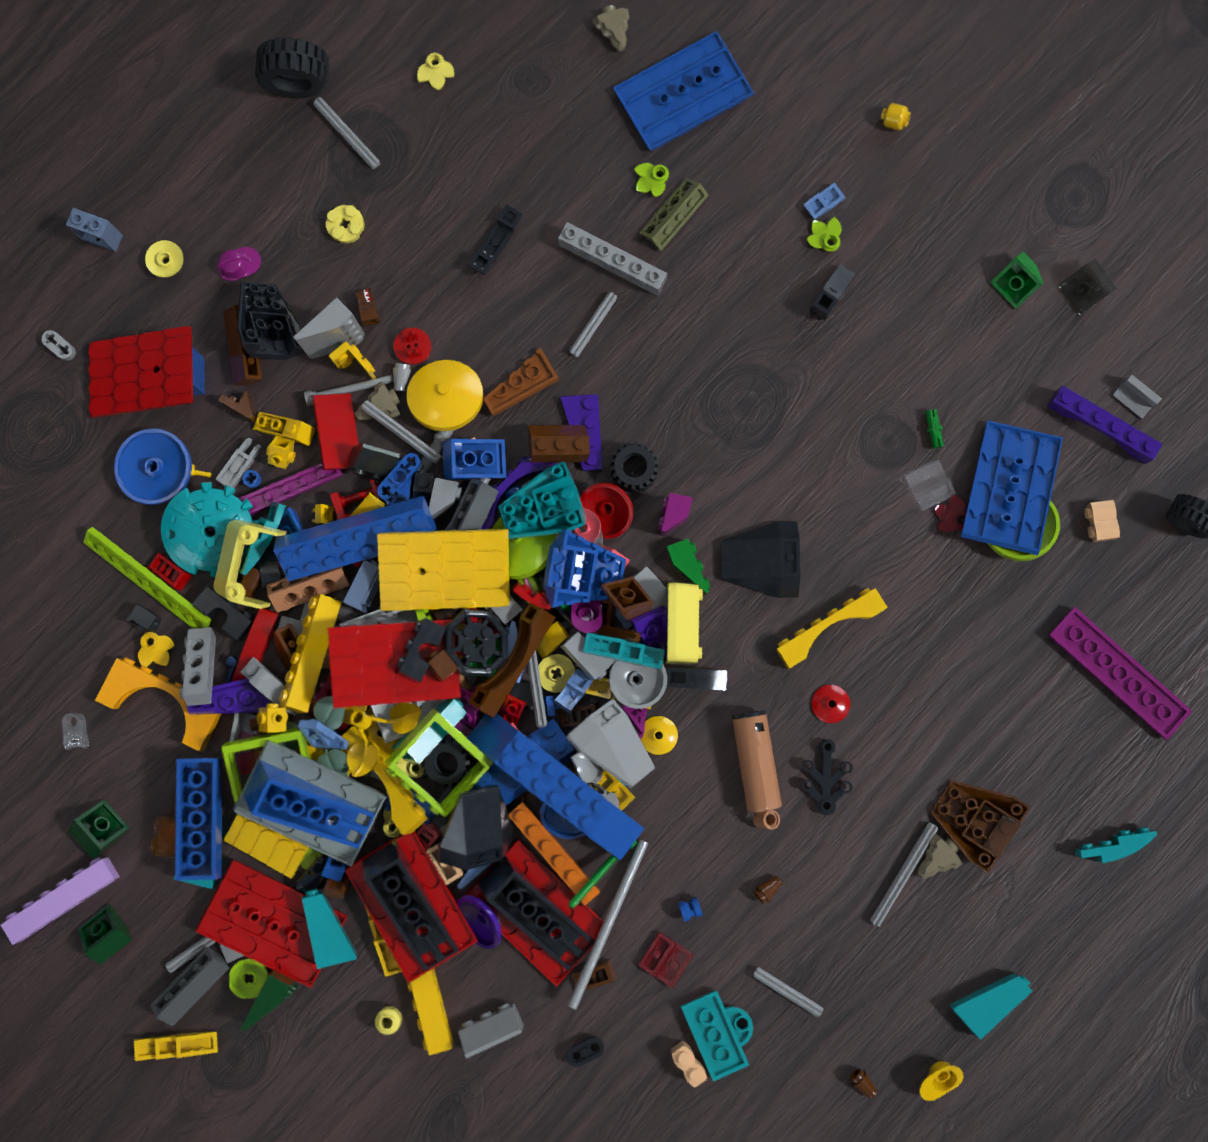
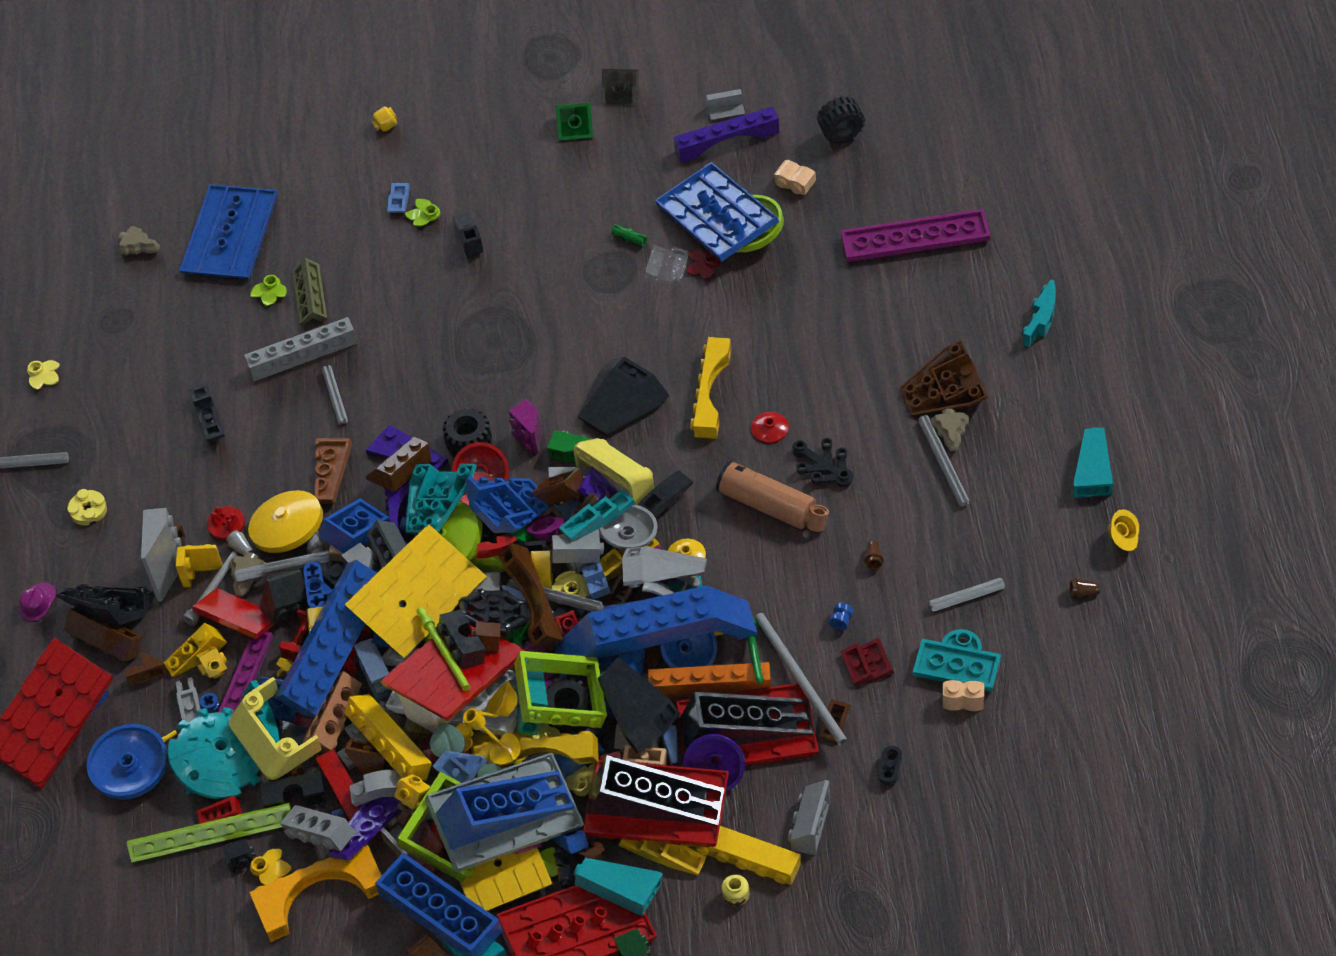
camera: 45 degrees left, 30 degrees down
none -> lime bar [417,607,470,691]

